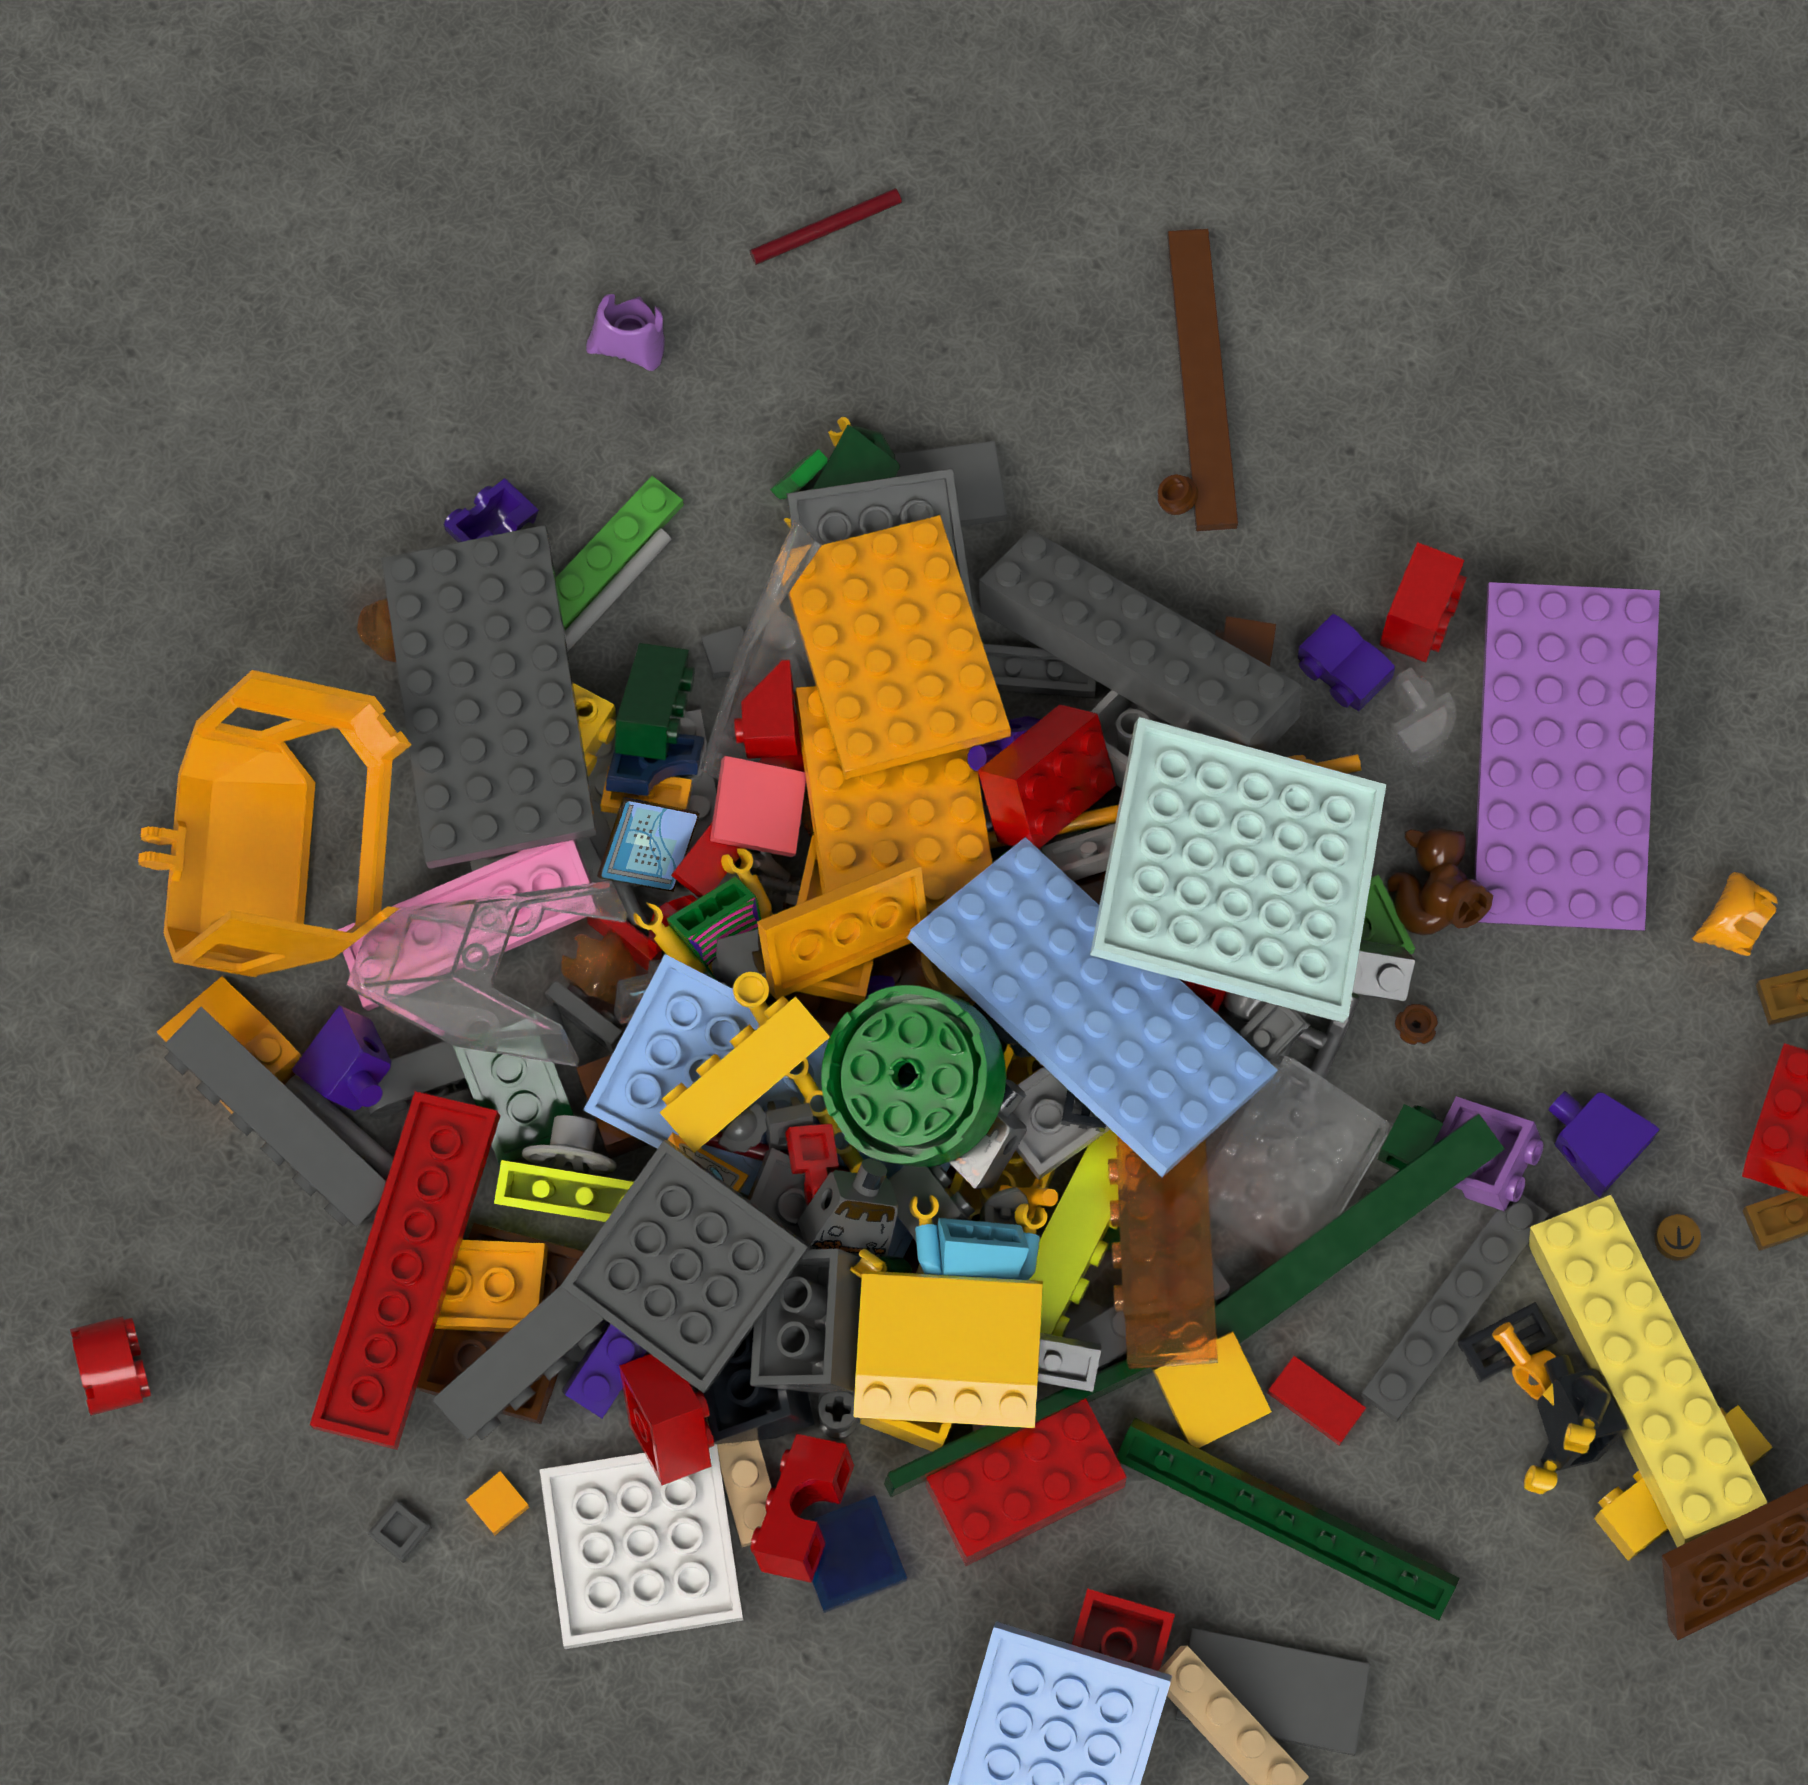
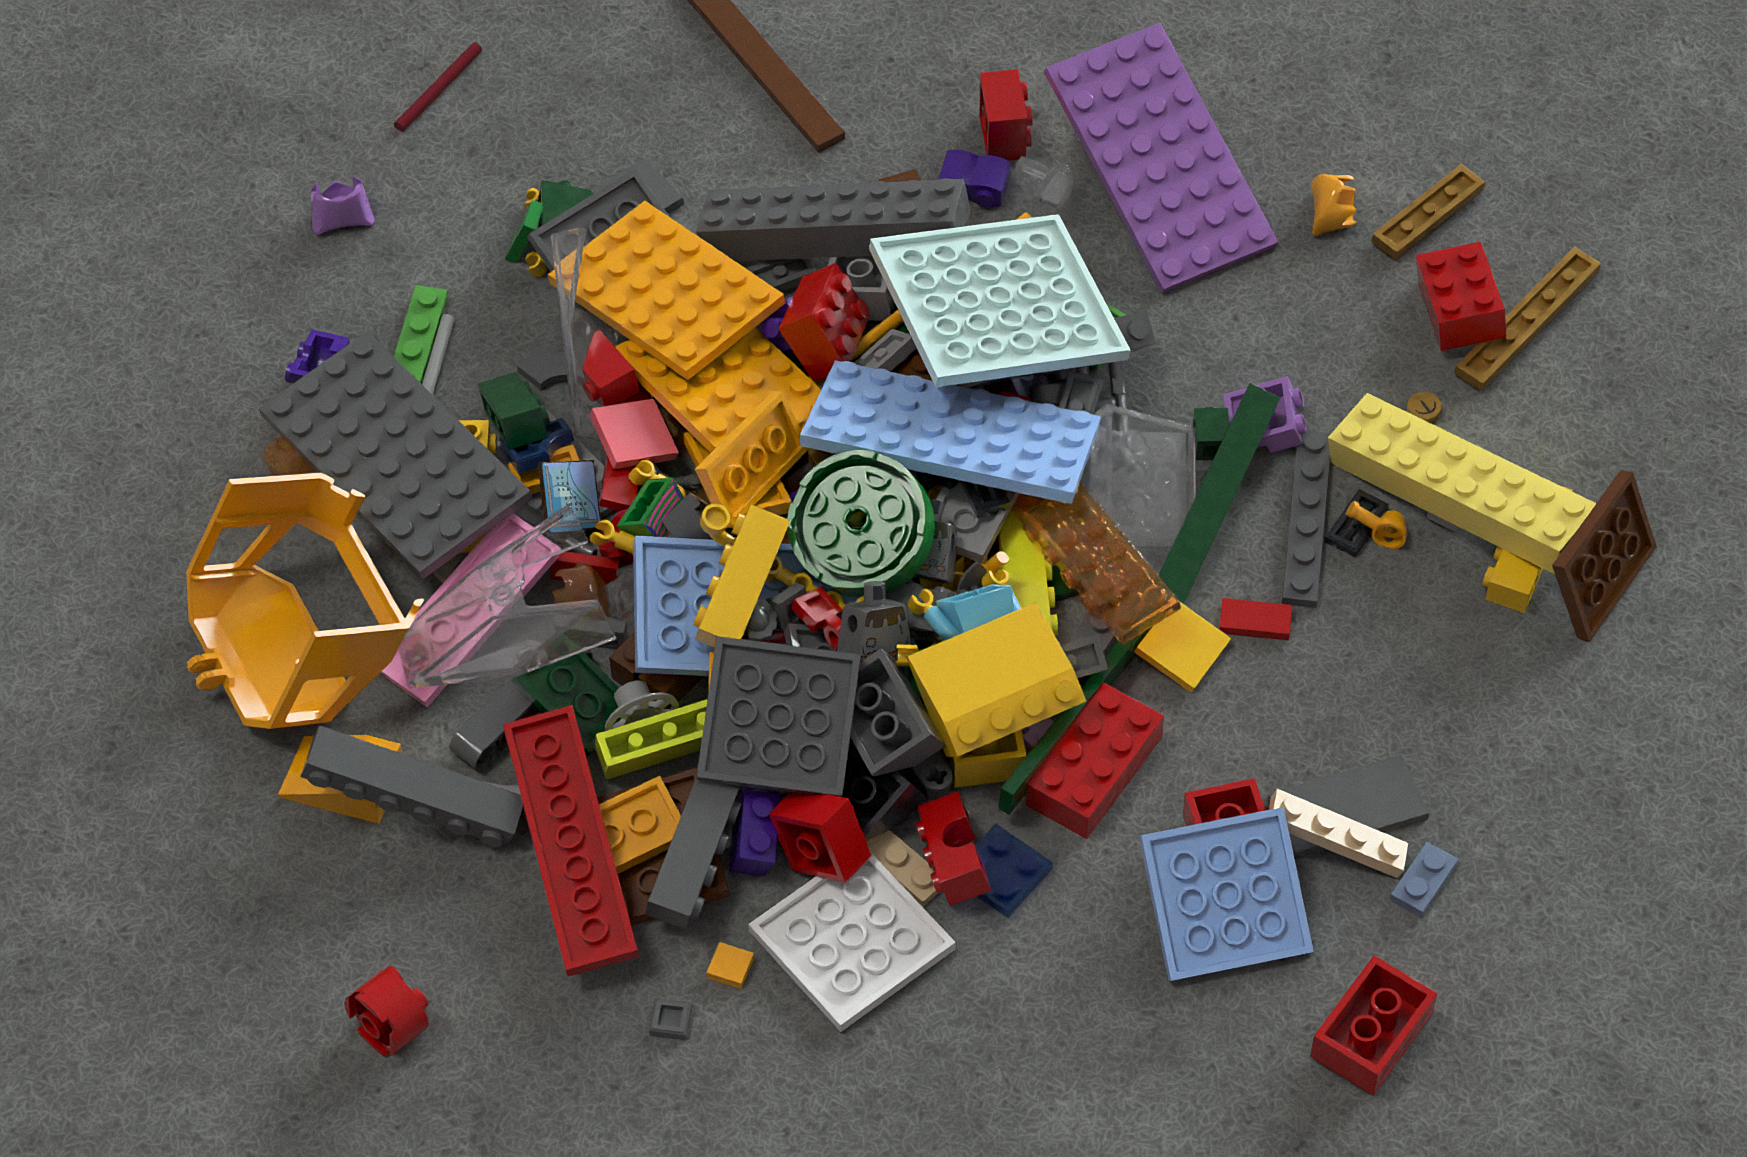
camera: 30 degrees left, 15 degrees down
dark purple torso [292,1005,391,1111] -> none
dark green plate [1116,1418,1460,1621] -> none
reddish brown plate [1158,474,1198,515] -> none
reddish brown animal [1387,828,1494,936] -> none
reddish brown plate [1395,1004,1438,1045] -> none
black torso [1524,1355,1628,1494] -> none
dark purple torso [1548,1091,1660,1198] -> none

